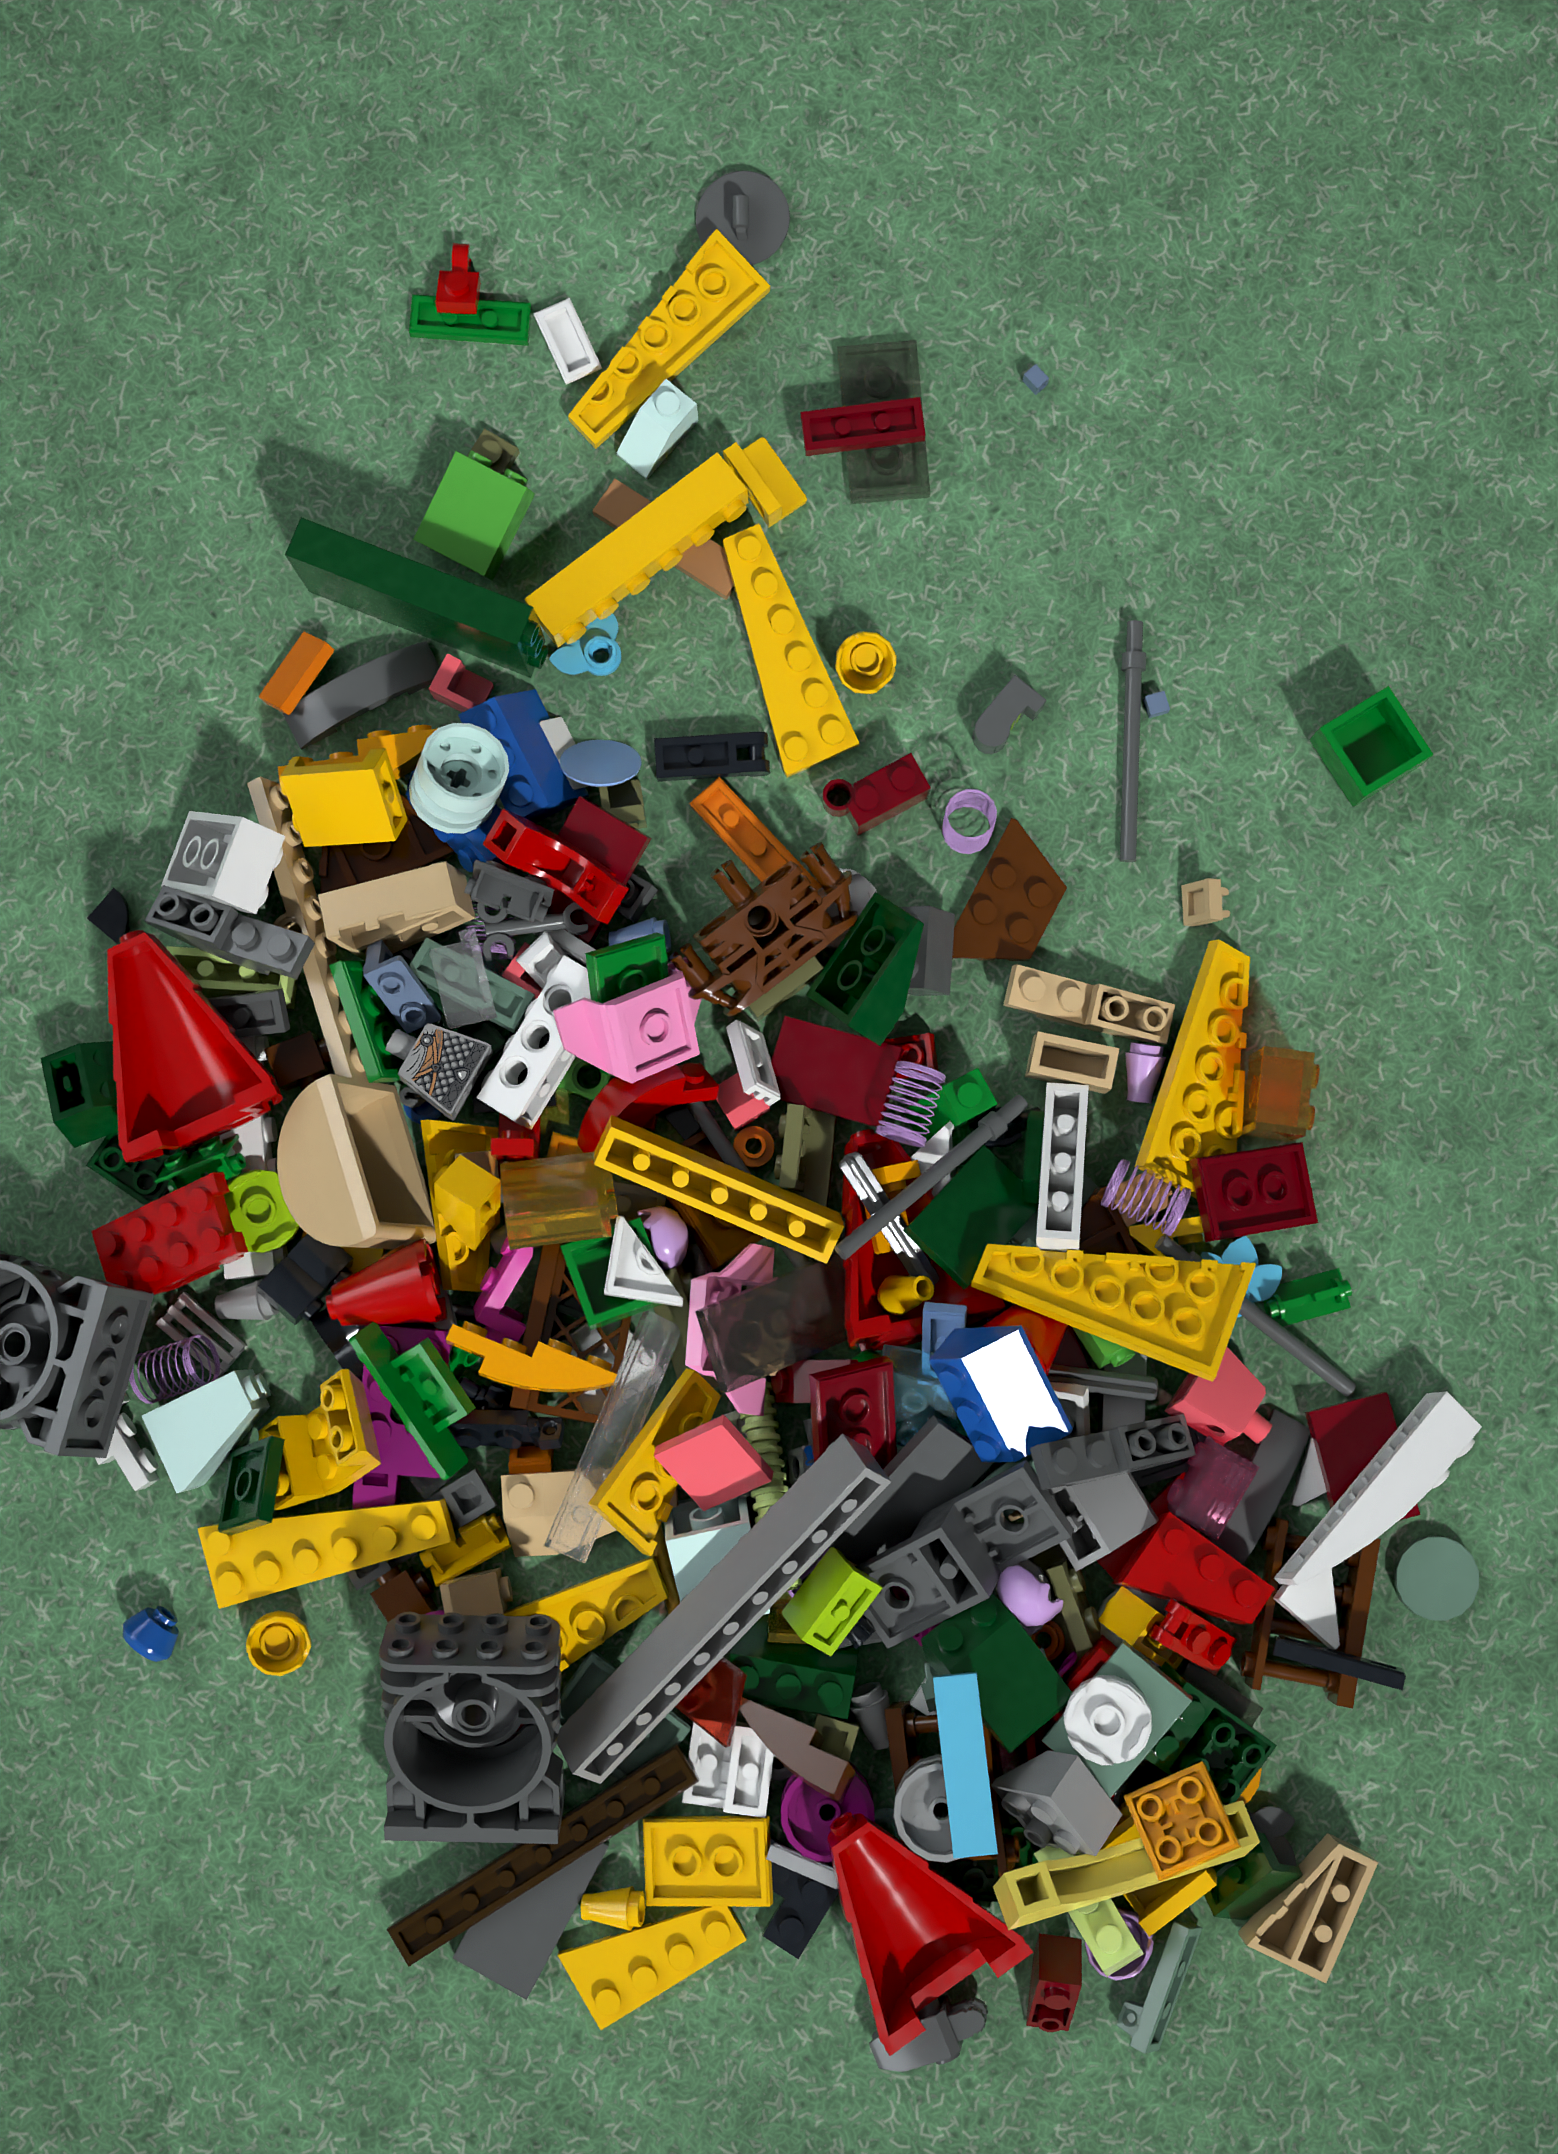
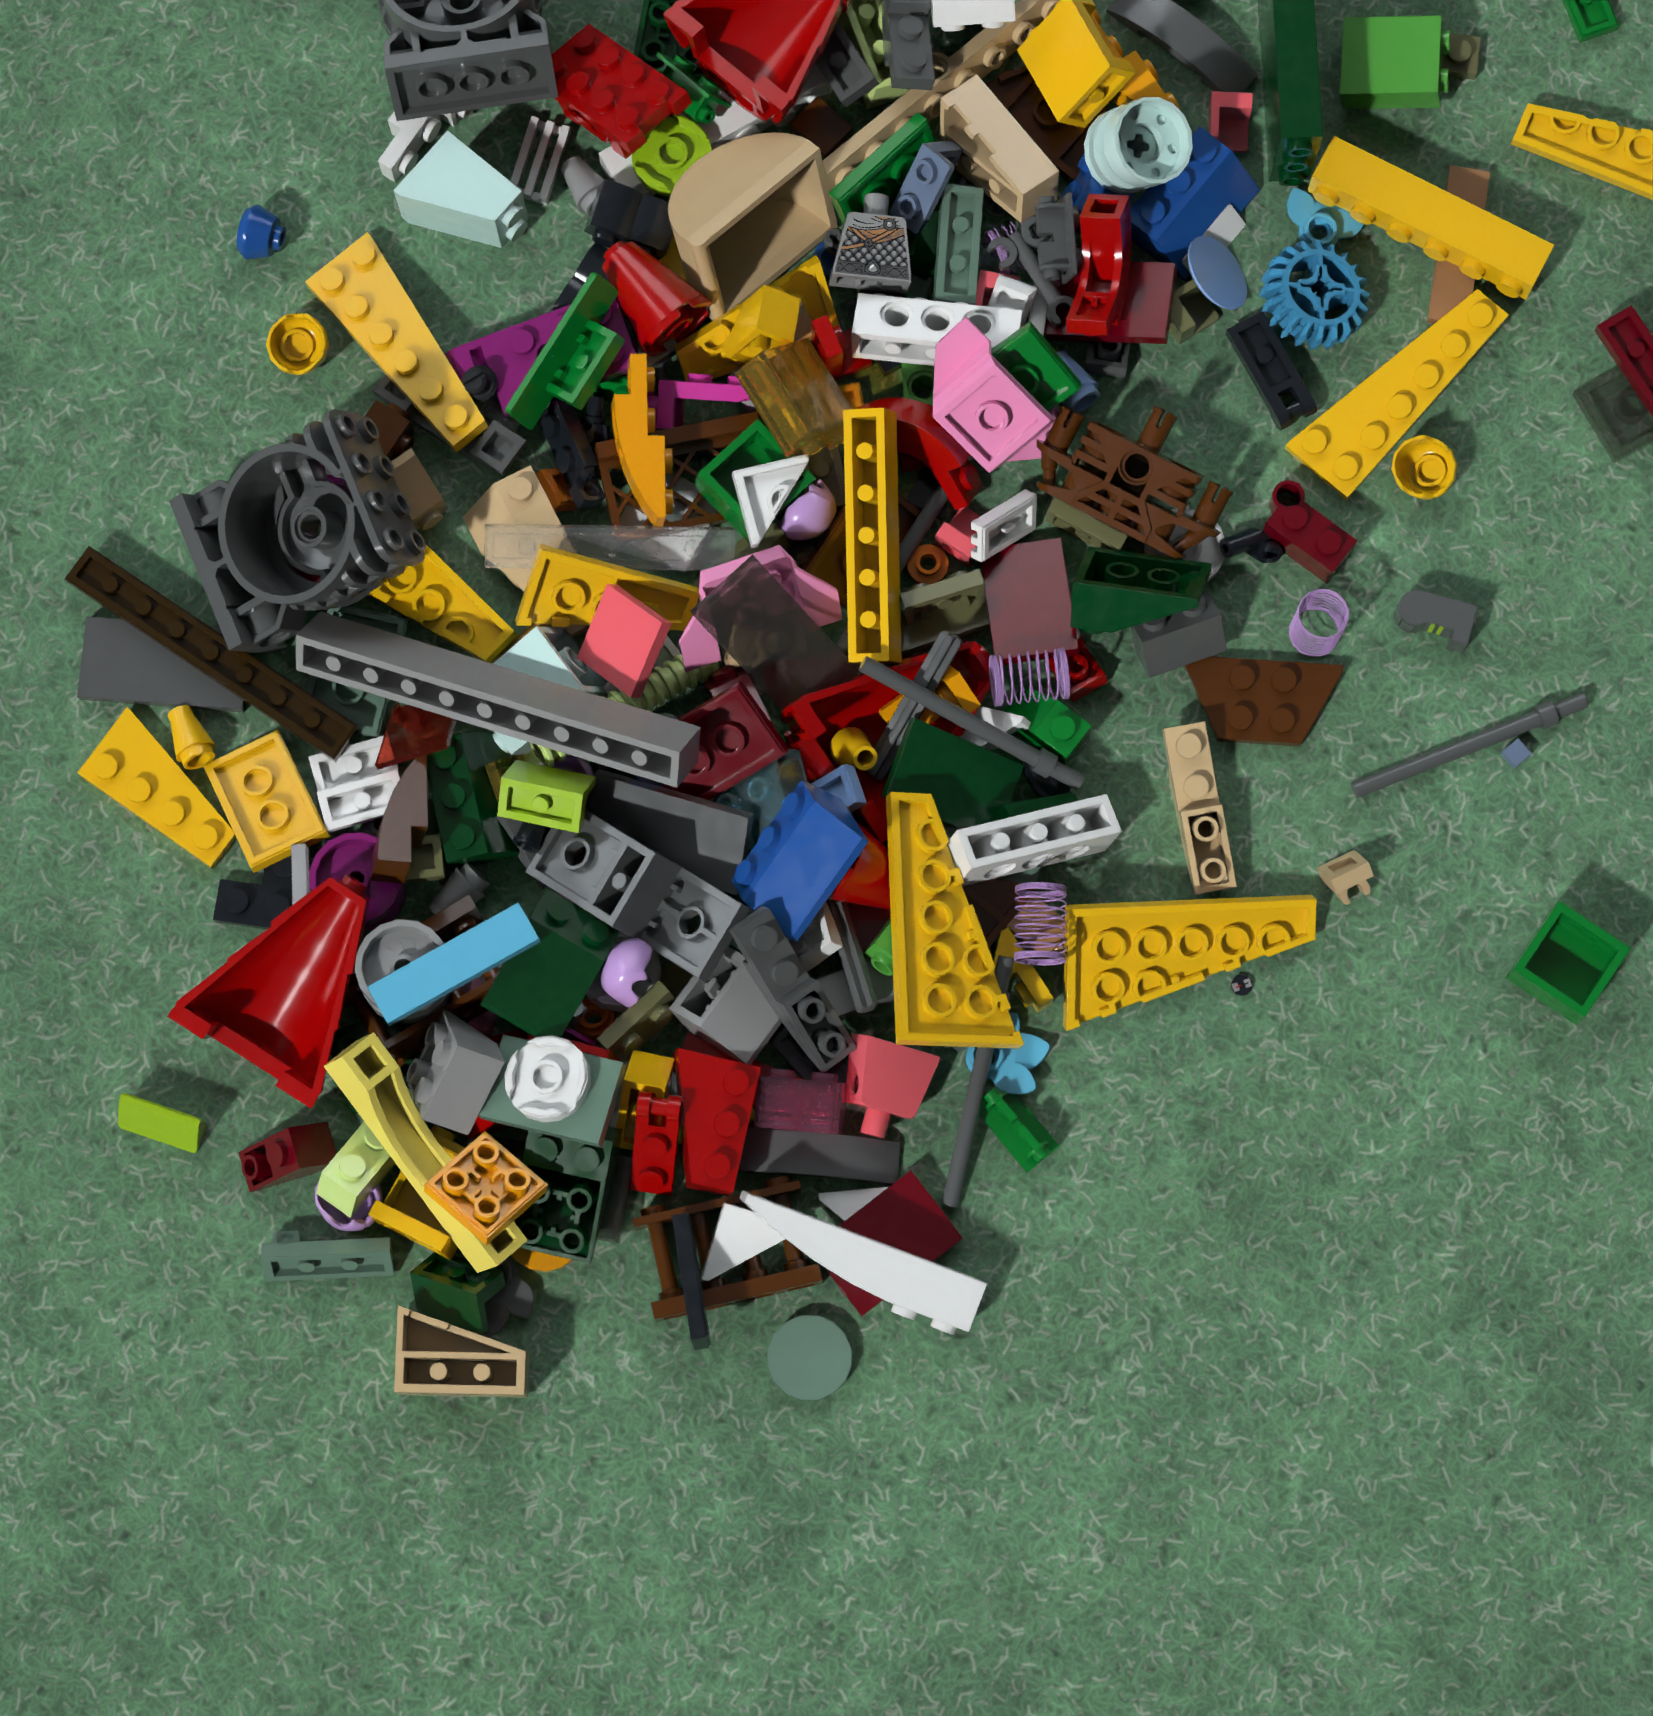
camera: 65 degrees right, 5 degrees down
lavender piece [129,1334,220,1404] -> none
dark green tile [218,1436,285,1535] -> none
yellow slope [258,1369,381,1510] -> none
yellow hinge [419,1513,511,1587] -> none
clear panel [430,928,497,1029] -> none
white tile [533,298,602,384] -> none
light aqua slope [617,379,698,479] -> none
orange tile [689,777,822,891] -> none
yellow panel [723,437,807,527] -> none
dark grey hinge [869,1995,988,2072] -> none
tan brick [1025,1031,1120,1094] -> none
lavender cone [1125,1042,1166,1103] -> none
dark red tile [1190,1142,1318,1242] -> none
clear orange brick [1241,1046,1320,1142] -> none
none -> lime slope [118,1092,207,1153]
none -> black piece [462,365,498,402]
none -> black arm [1219,528,1283,563]
none -> black piece [1231,975,1252,996]
none -> dark azure gear [1259,239,1370,350]

